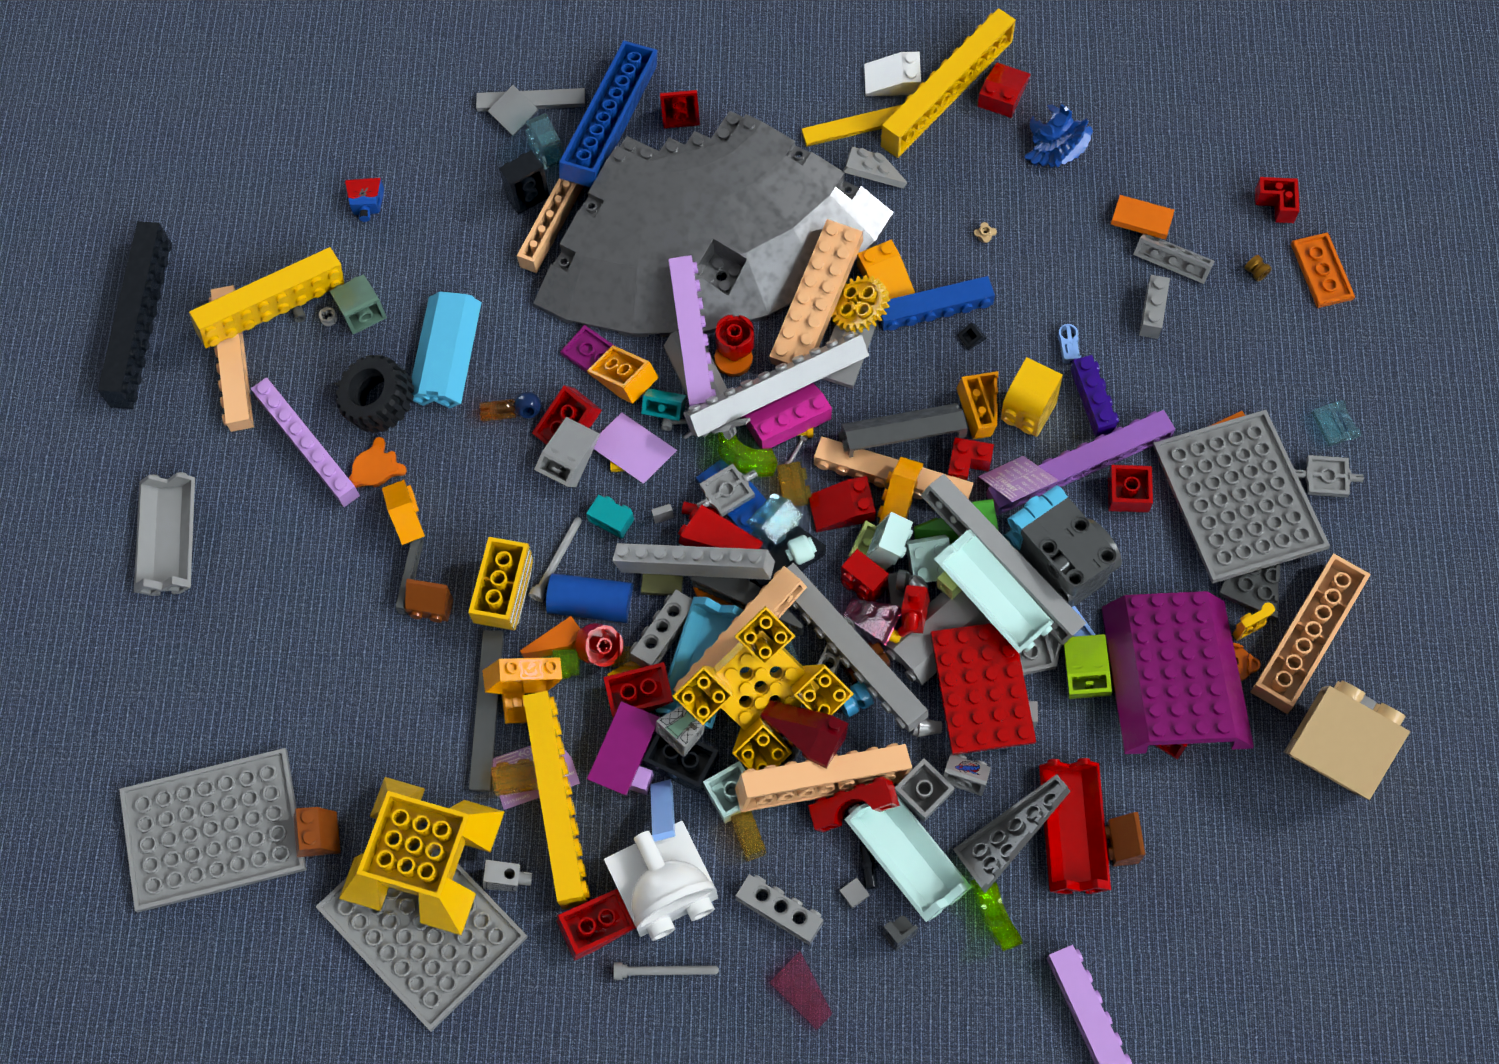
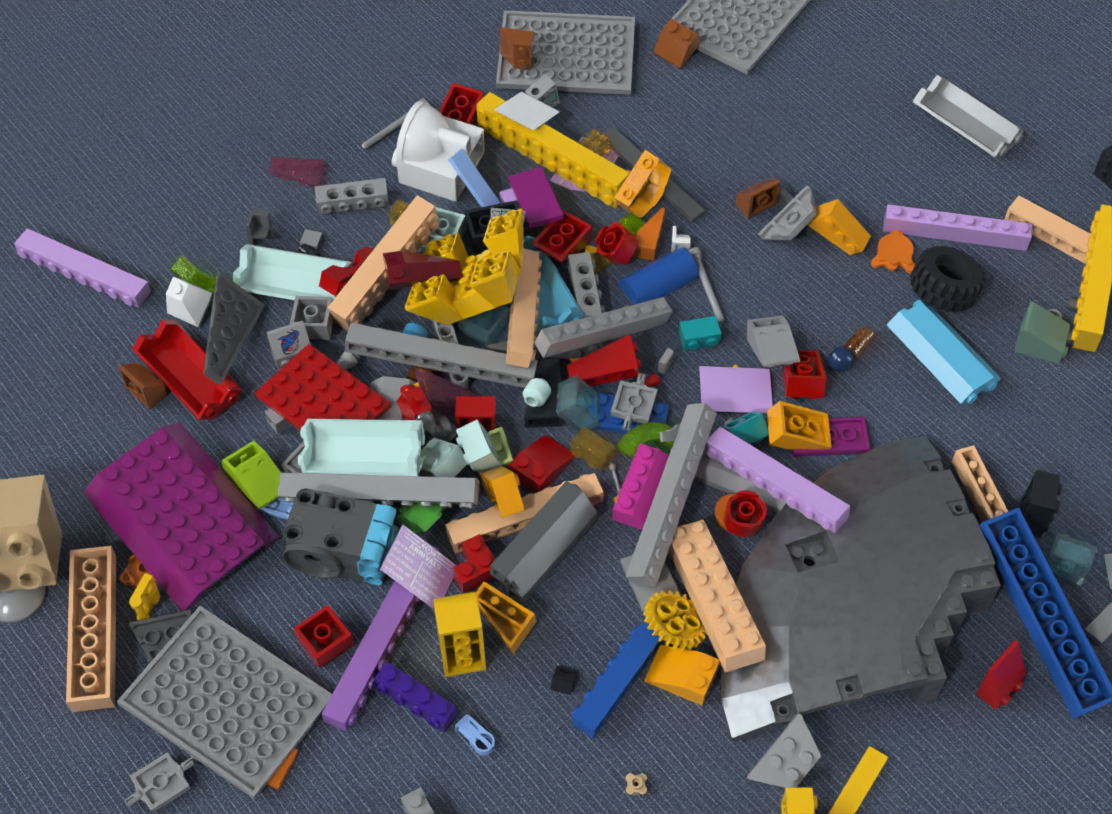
camera: 135 degrees right, 10 degrees down
yellow slope [339,777,505,936] -> none
yellow brick [468,537,533,631] -> none
none -> white slope [166,277,214,328]
none -> white sticker [494,92,559,130]
none -> dark orange slope [500,27,534,70]
none -> white panel [671,226,691,252]
none -> light grey wing [758,186,817,240]

